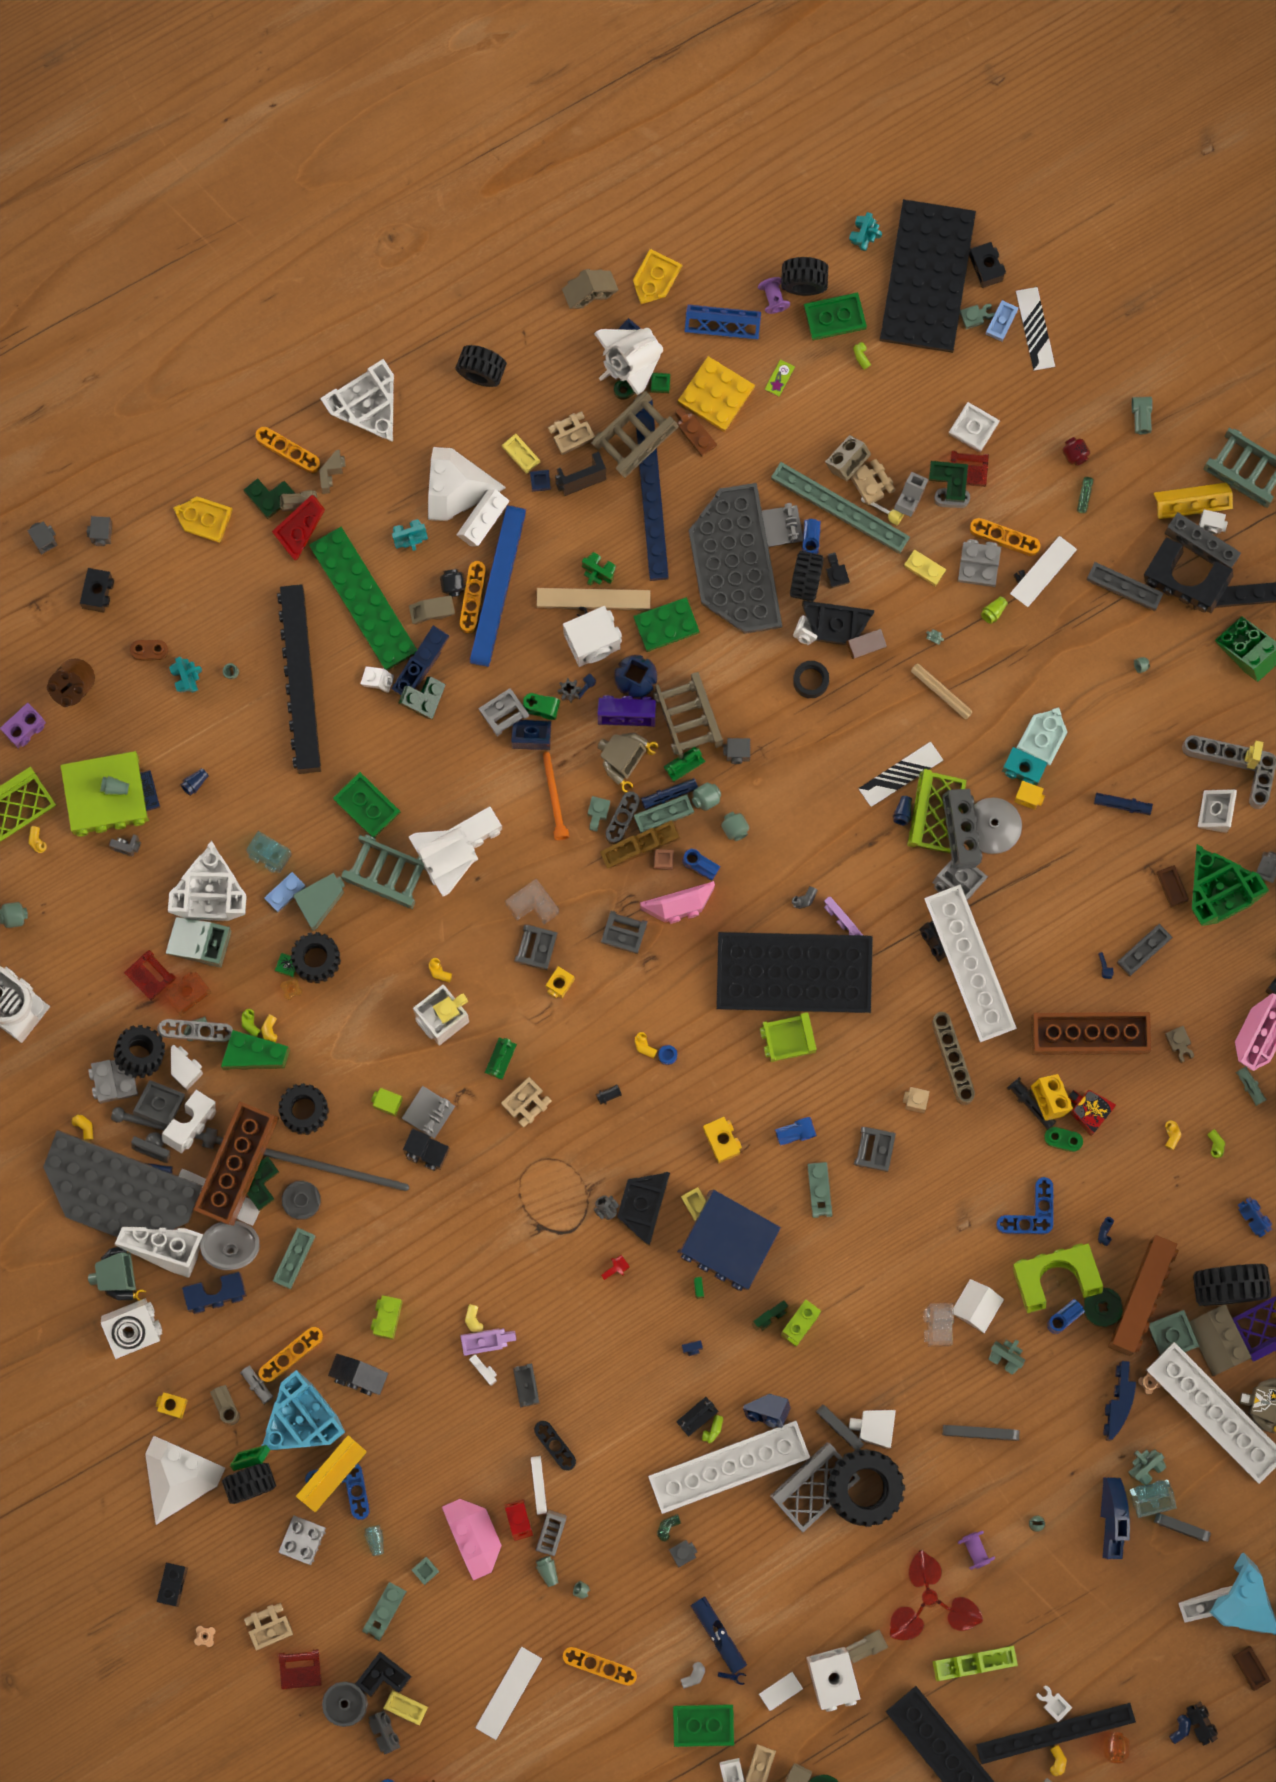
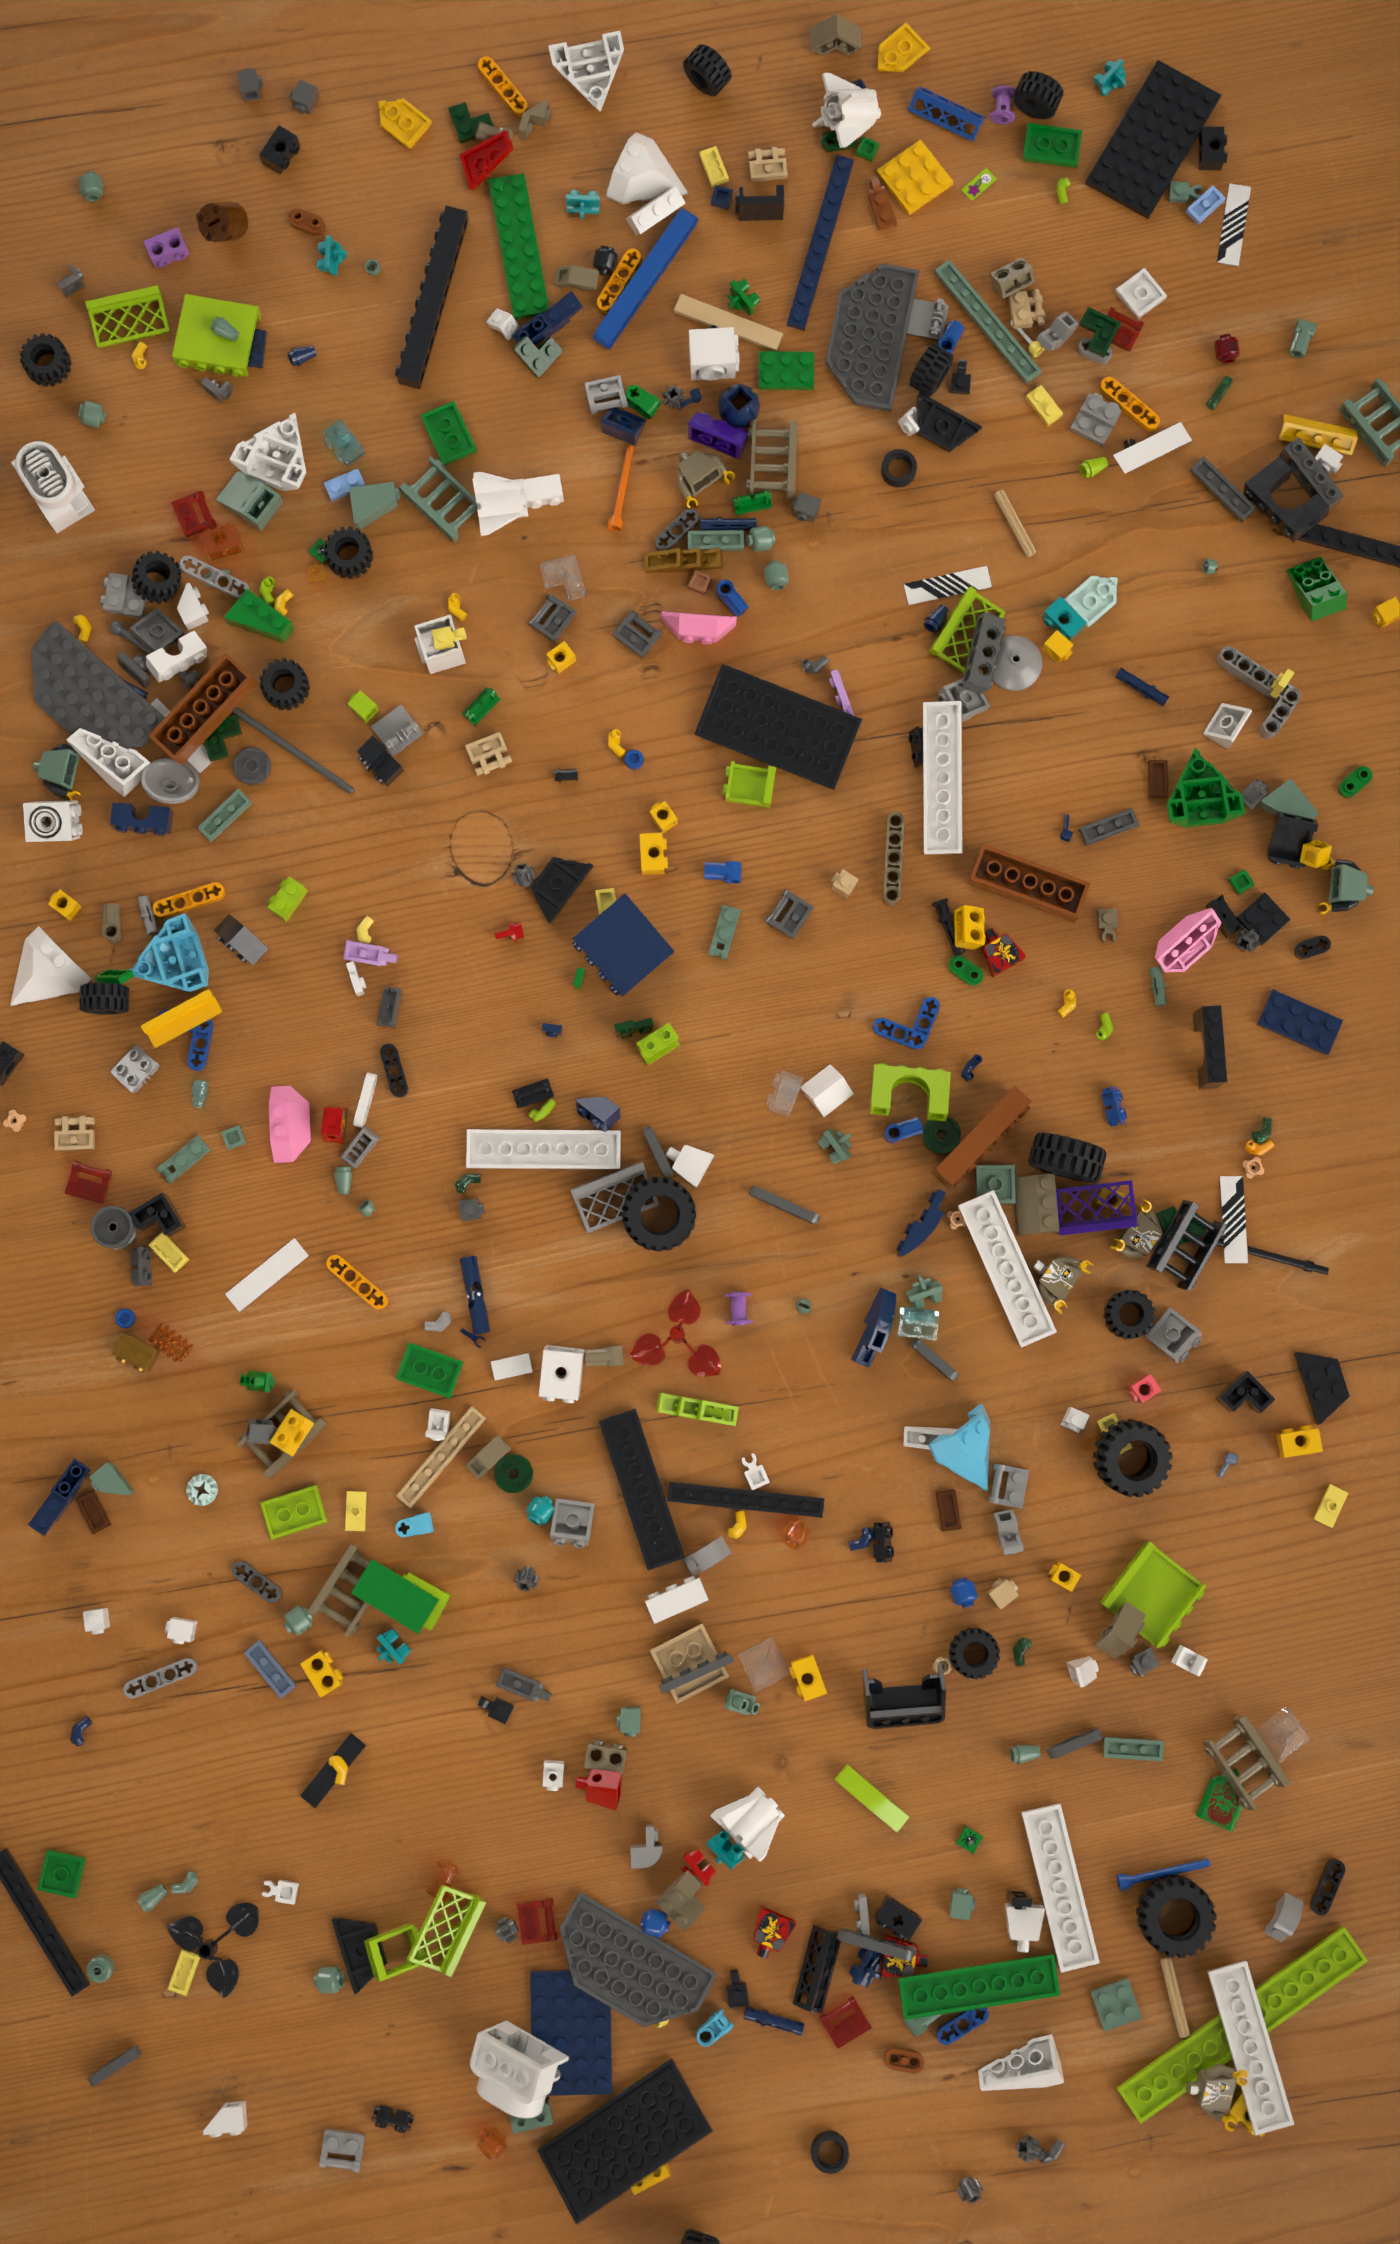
camera: 20 degrees right, 5 degrees up
sand green plate [587,796,611,832] -> none
dark tan fence [591,391,679,478] -> none
tile [846,629,887,659] -> none
sand green plate [926,629,944,645] -> none
none -> yellow brick [649,801,678,834]

